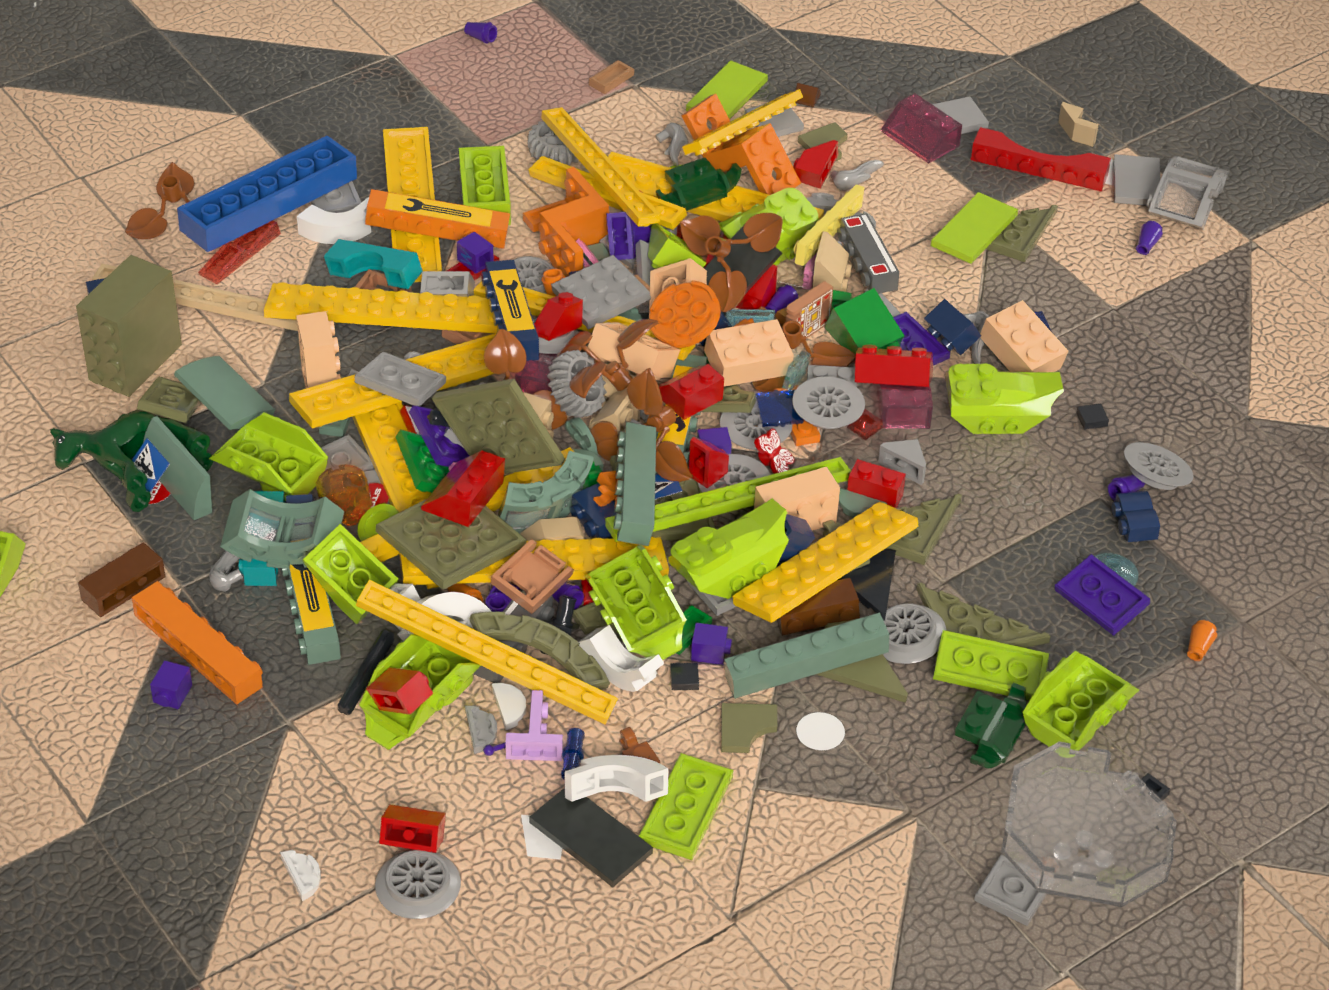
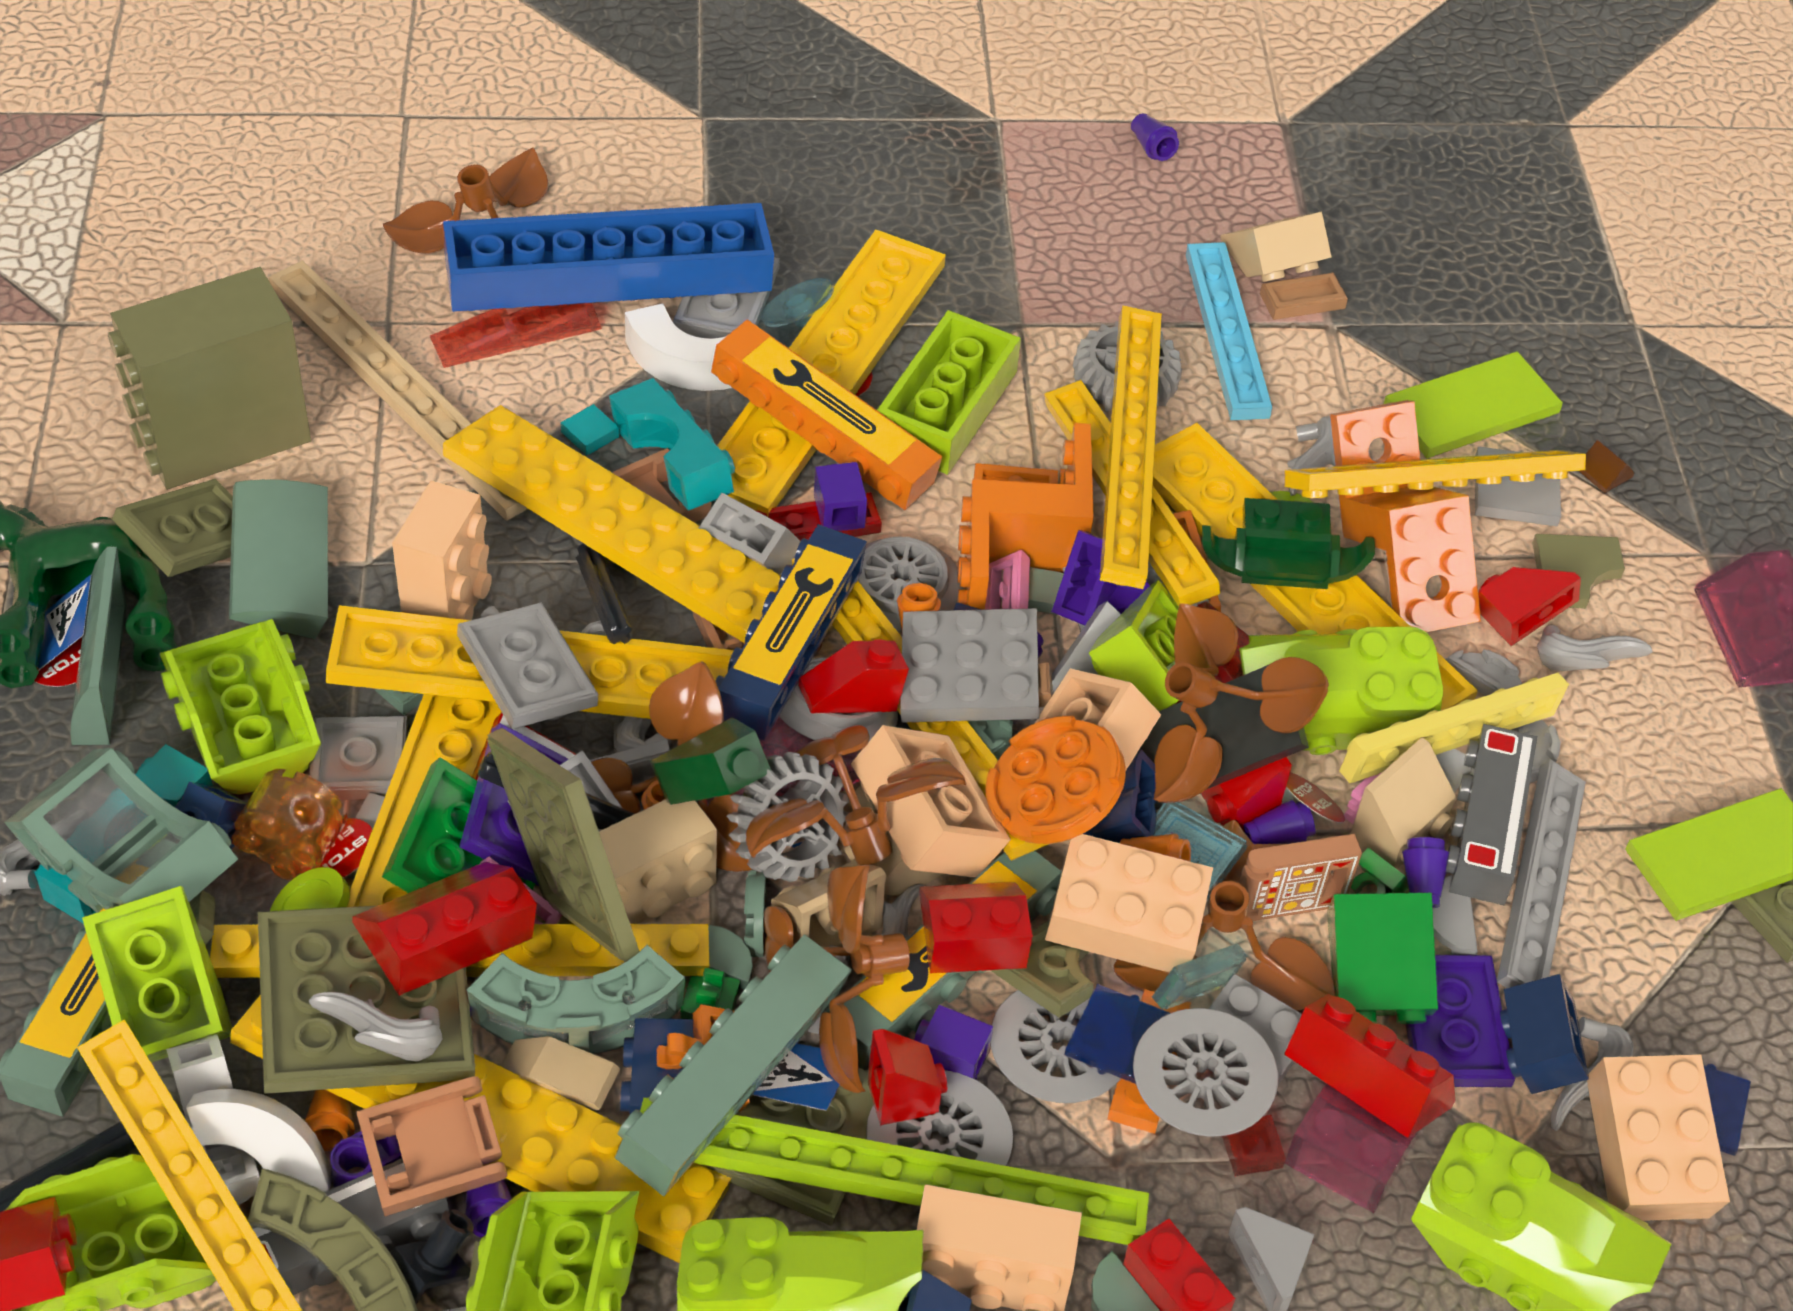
camera: 30 degrees right, 5 degrees up
red animal [754,428,795,474] -> none
none -> light grey piece [308,992,443,1062]
none -> teal tile [561,404,619,456]
none -> black axle [576,543,633,644]
none -> dark green slope [650,717,771,805]
none -> clear light blue dish [761,278,834,327]
none -> medium azure plate [1186,242,1272,421]
none -> tan slope [1220,212,1331,282]
none -> dark purple cone [1402,837,1450,908]
none -> light grey tile [1497,759,1586,988]

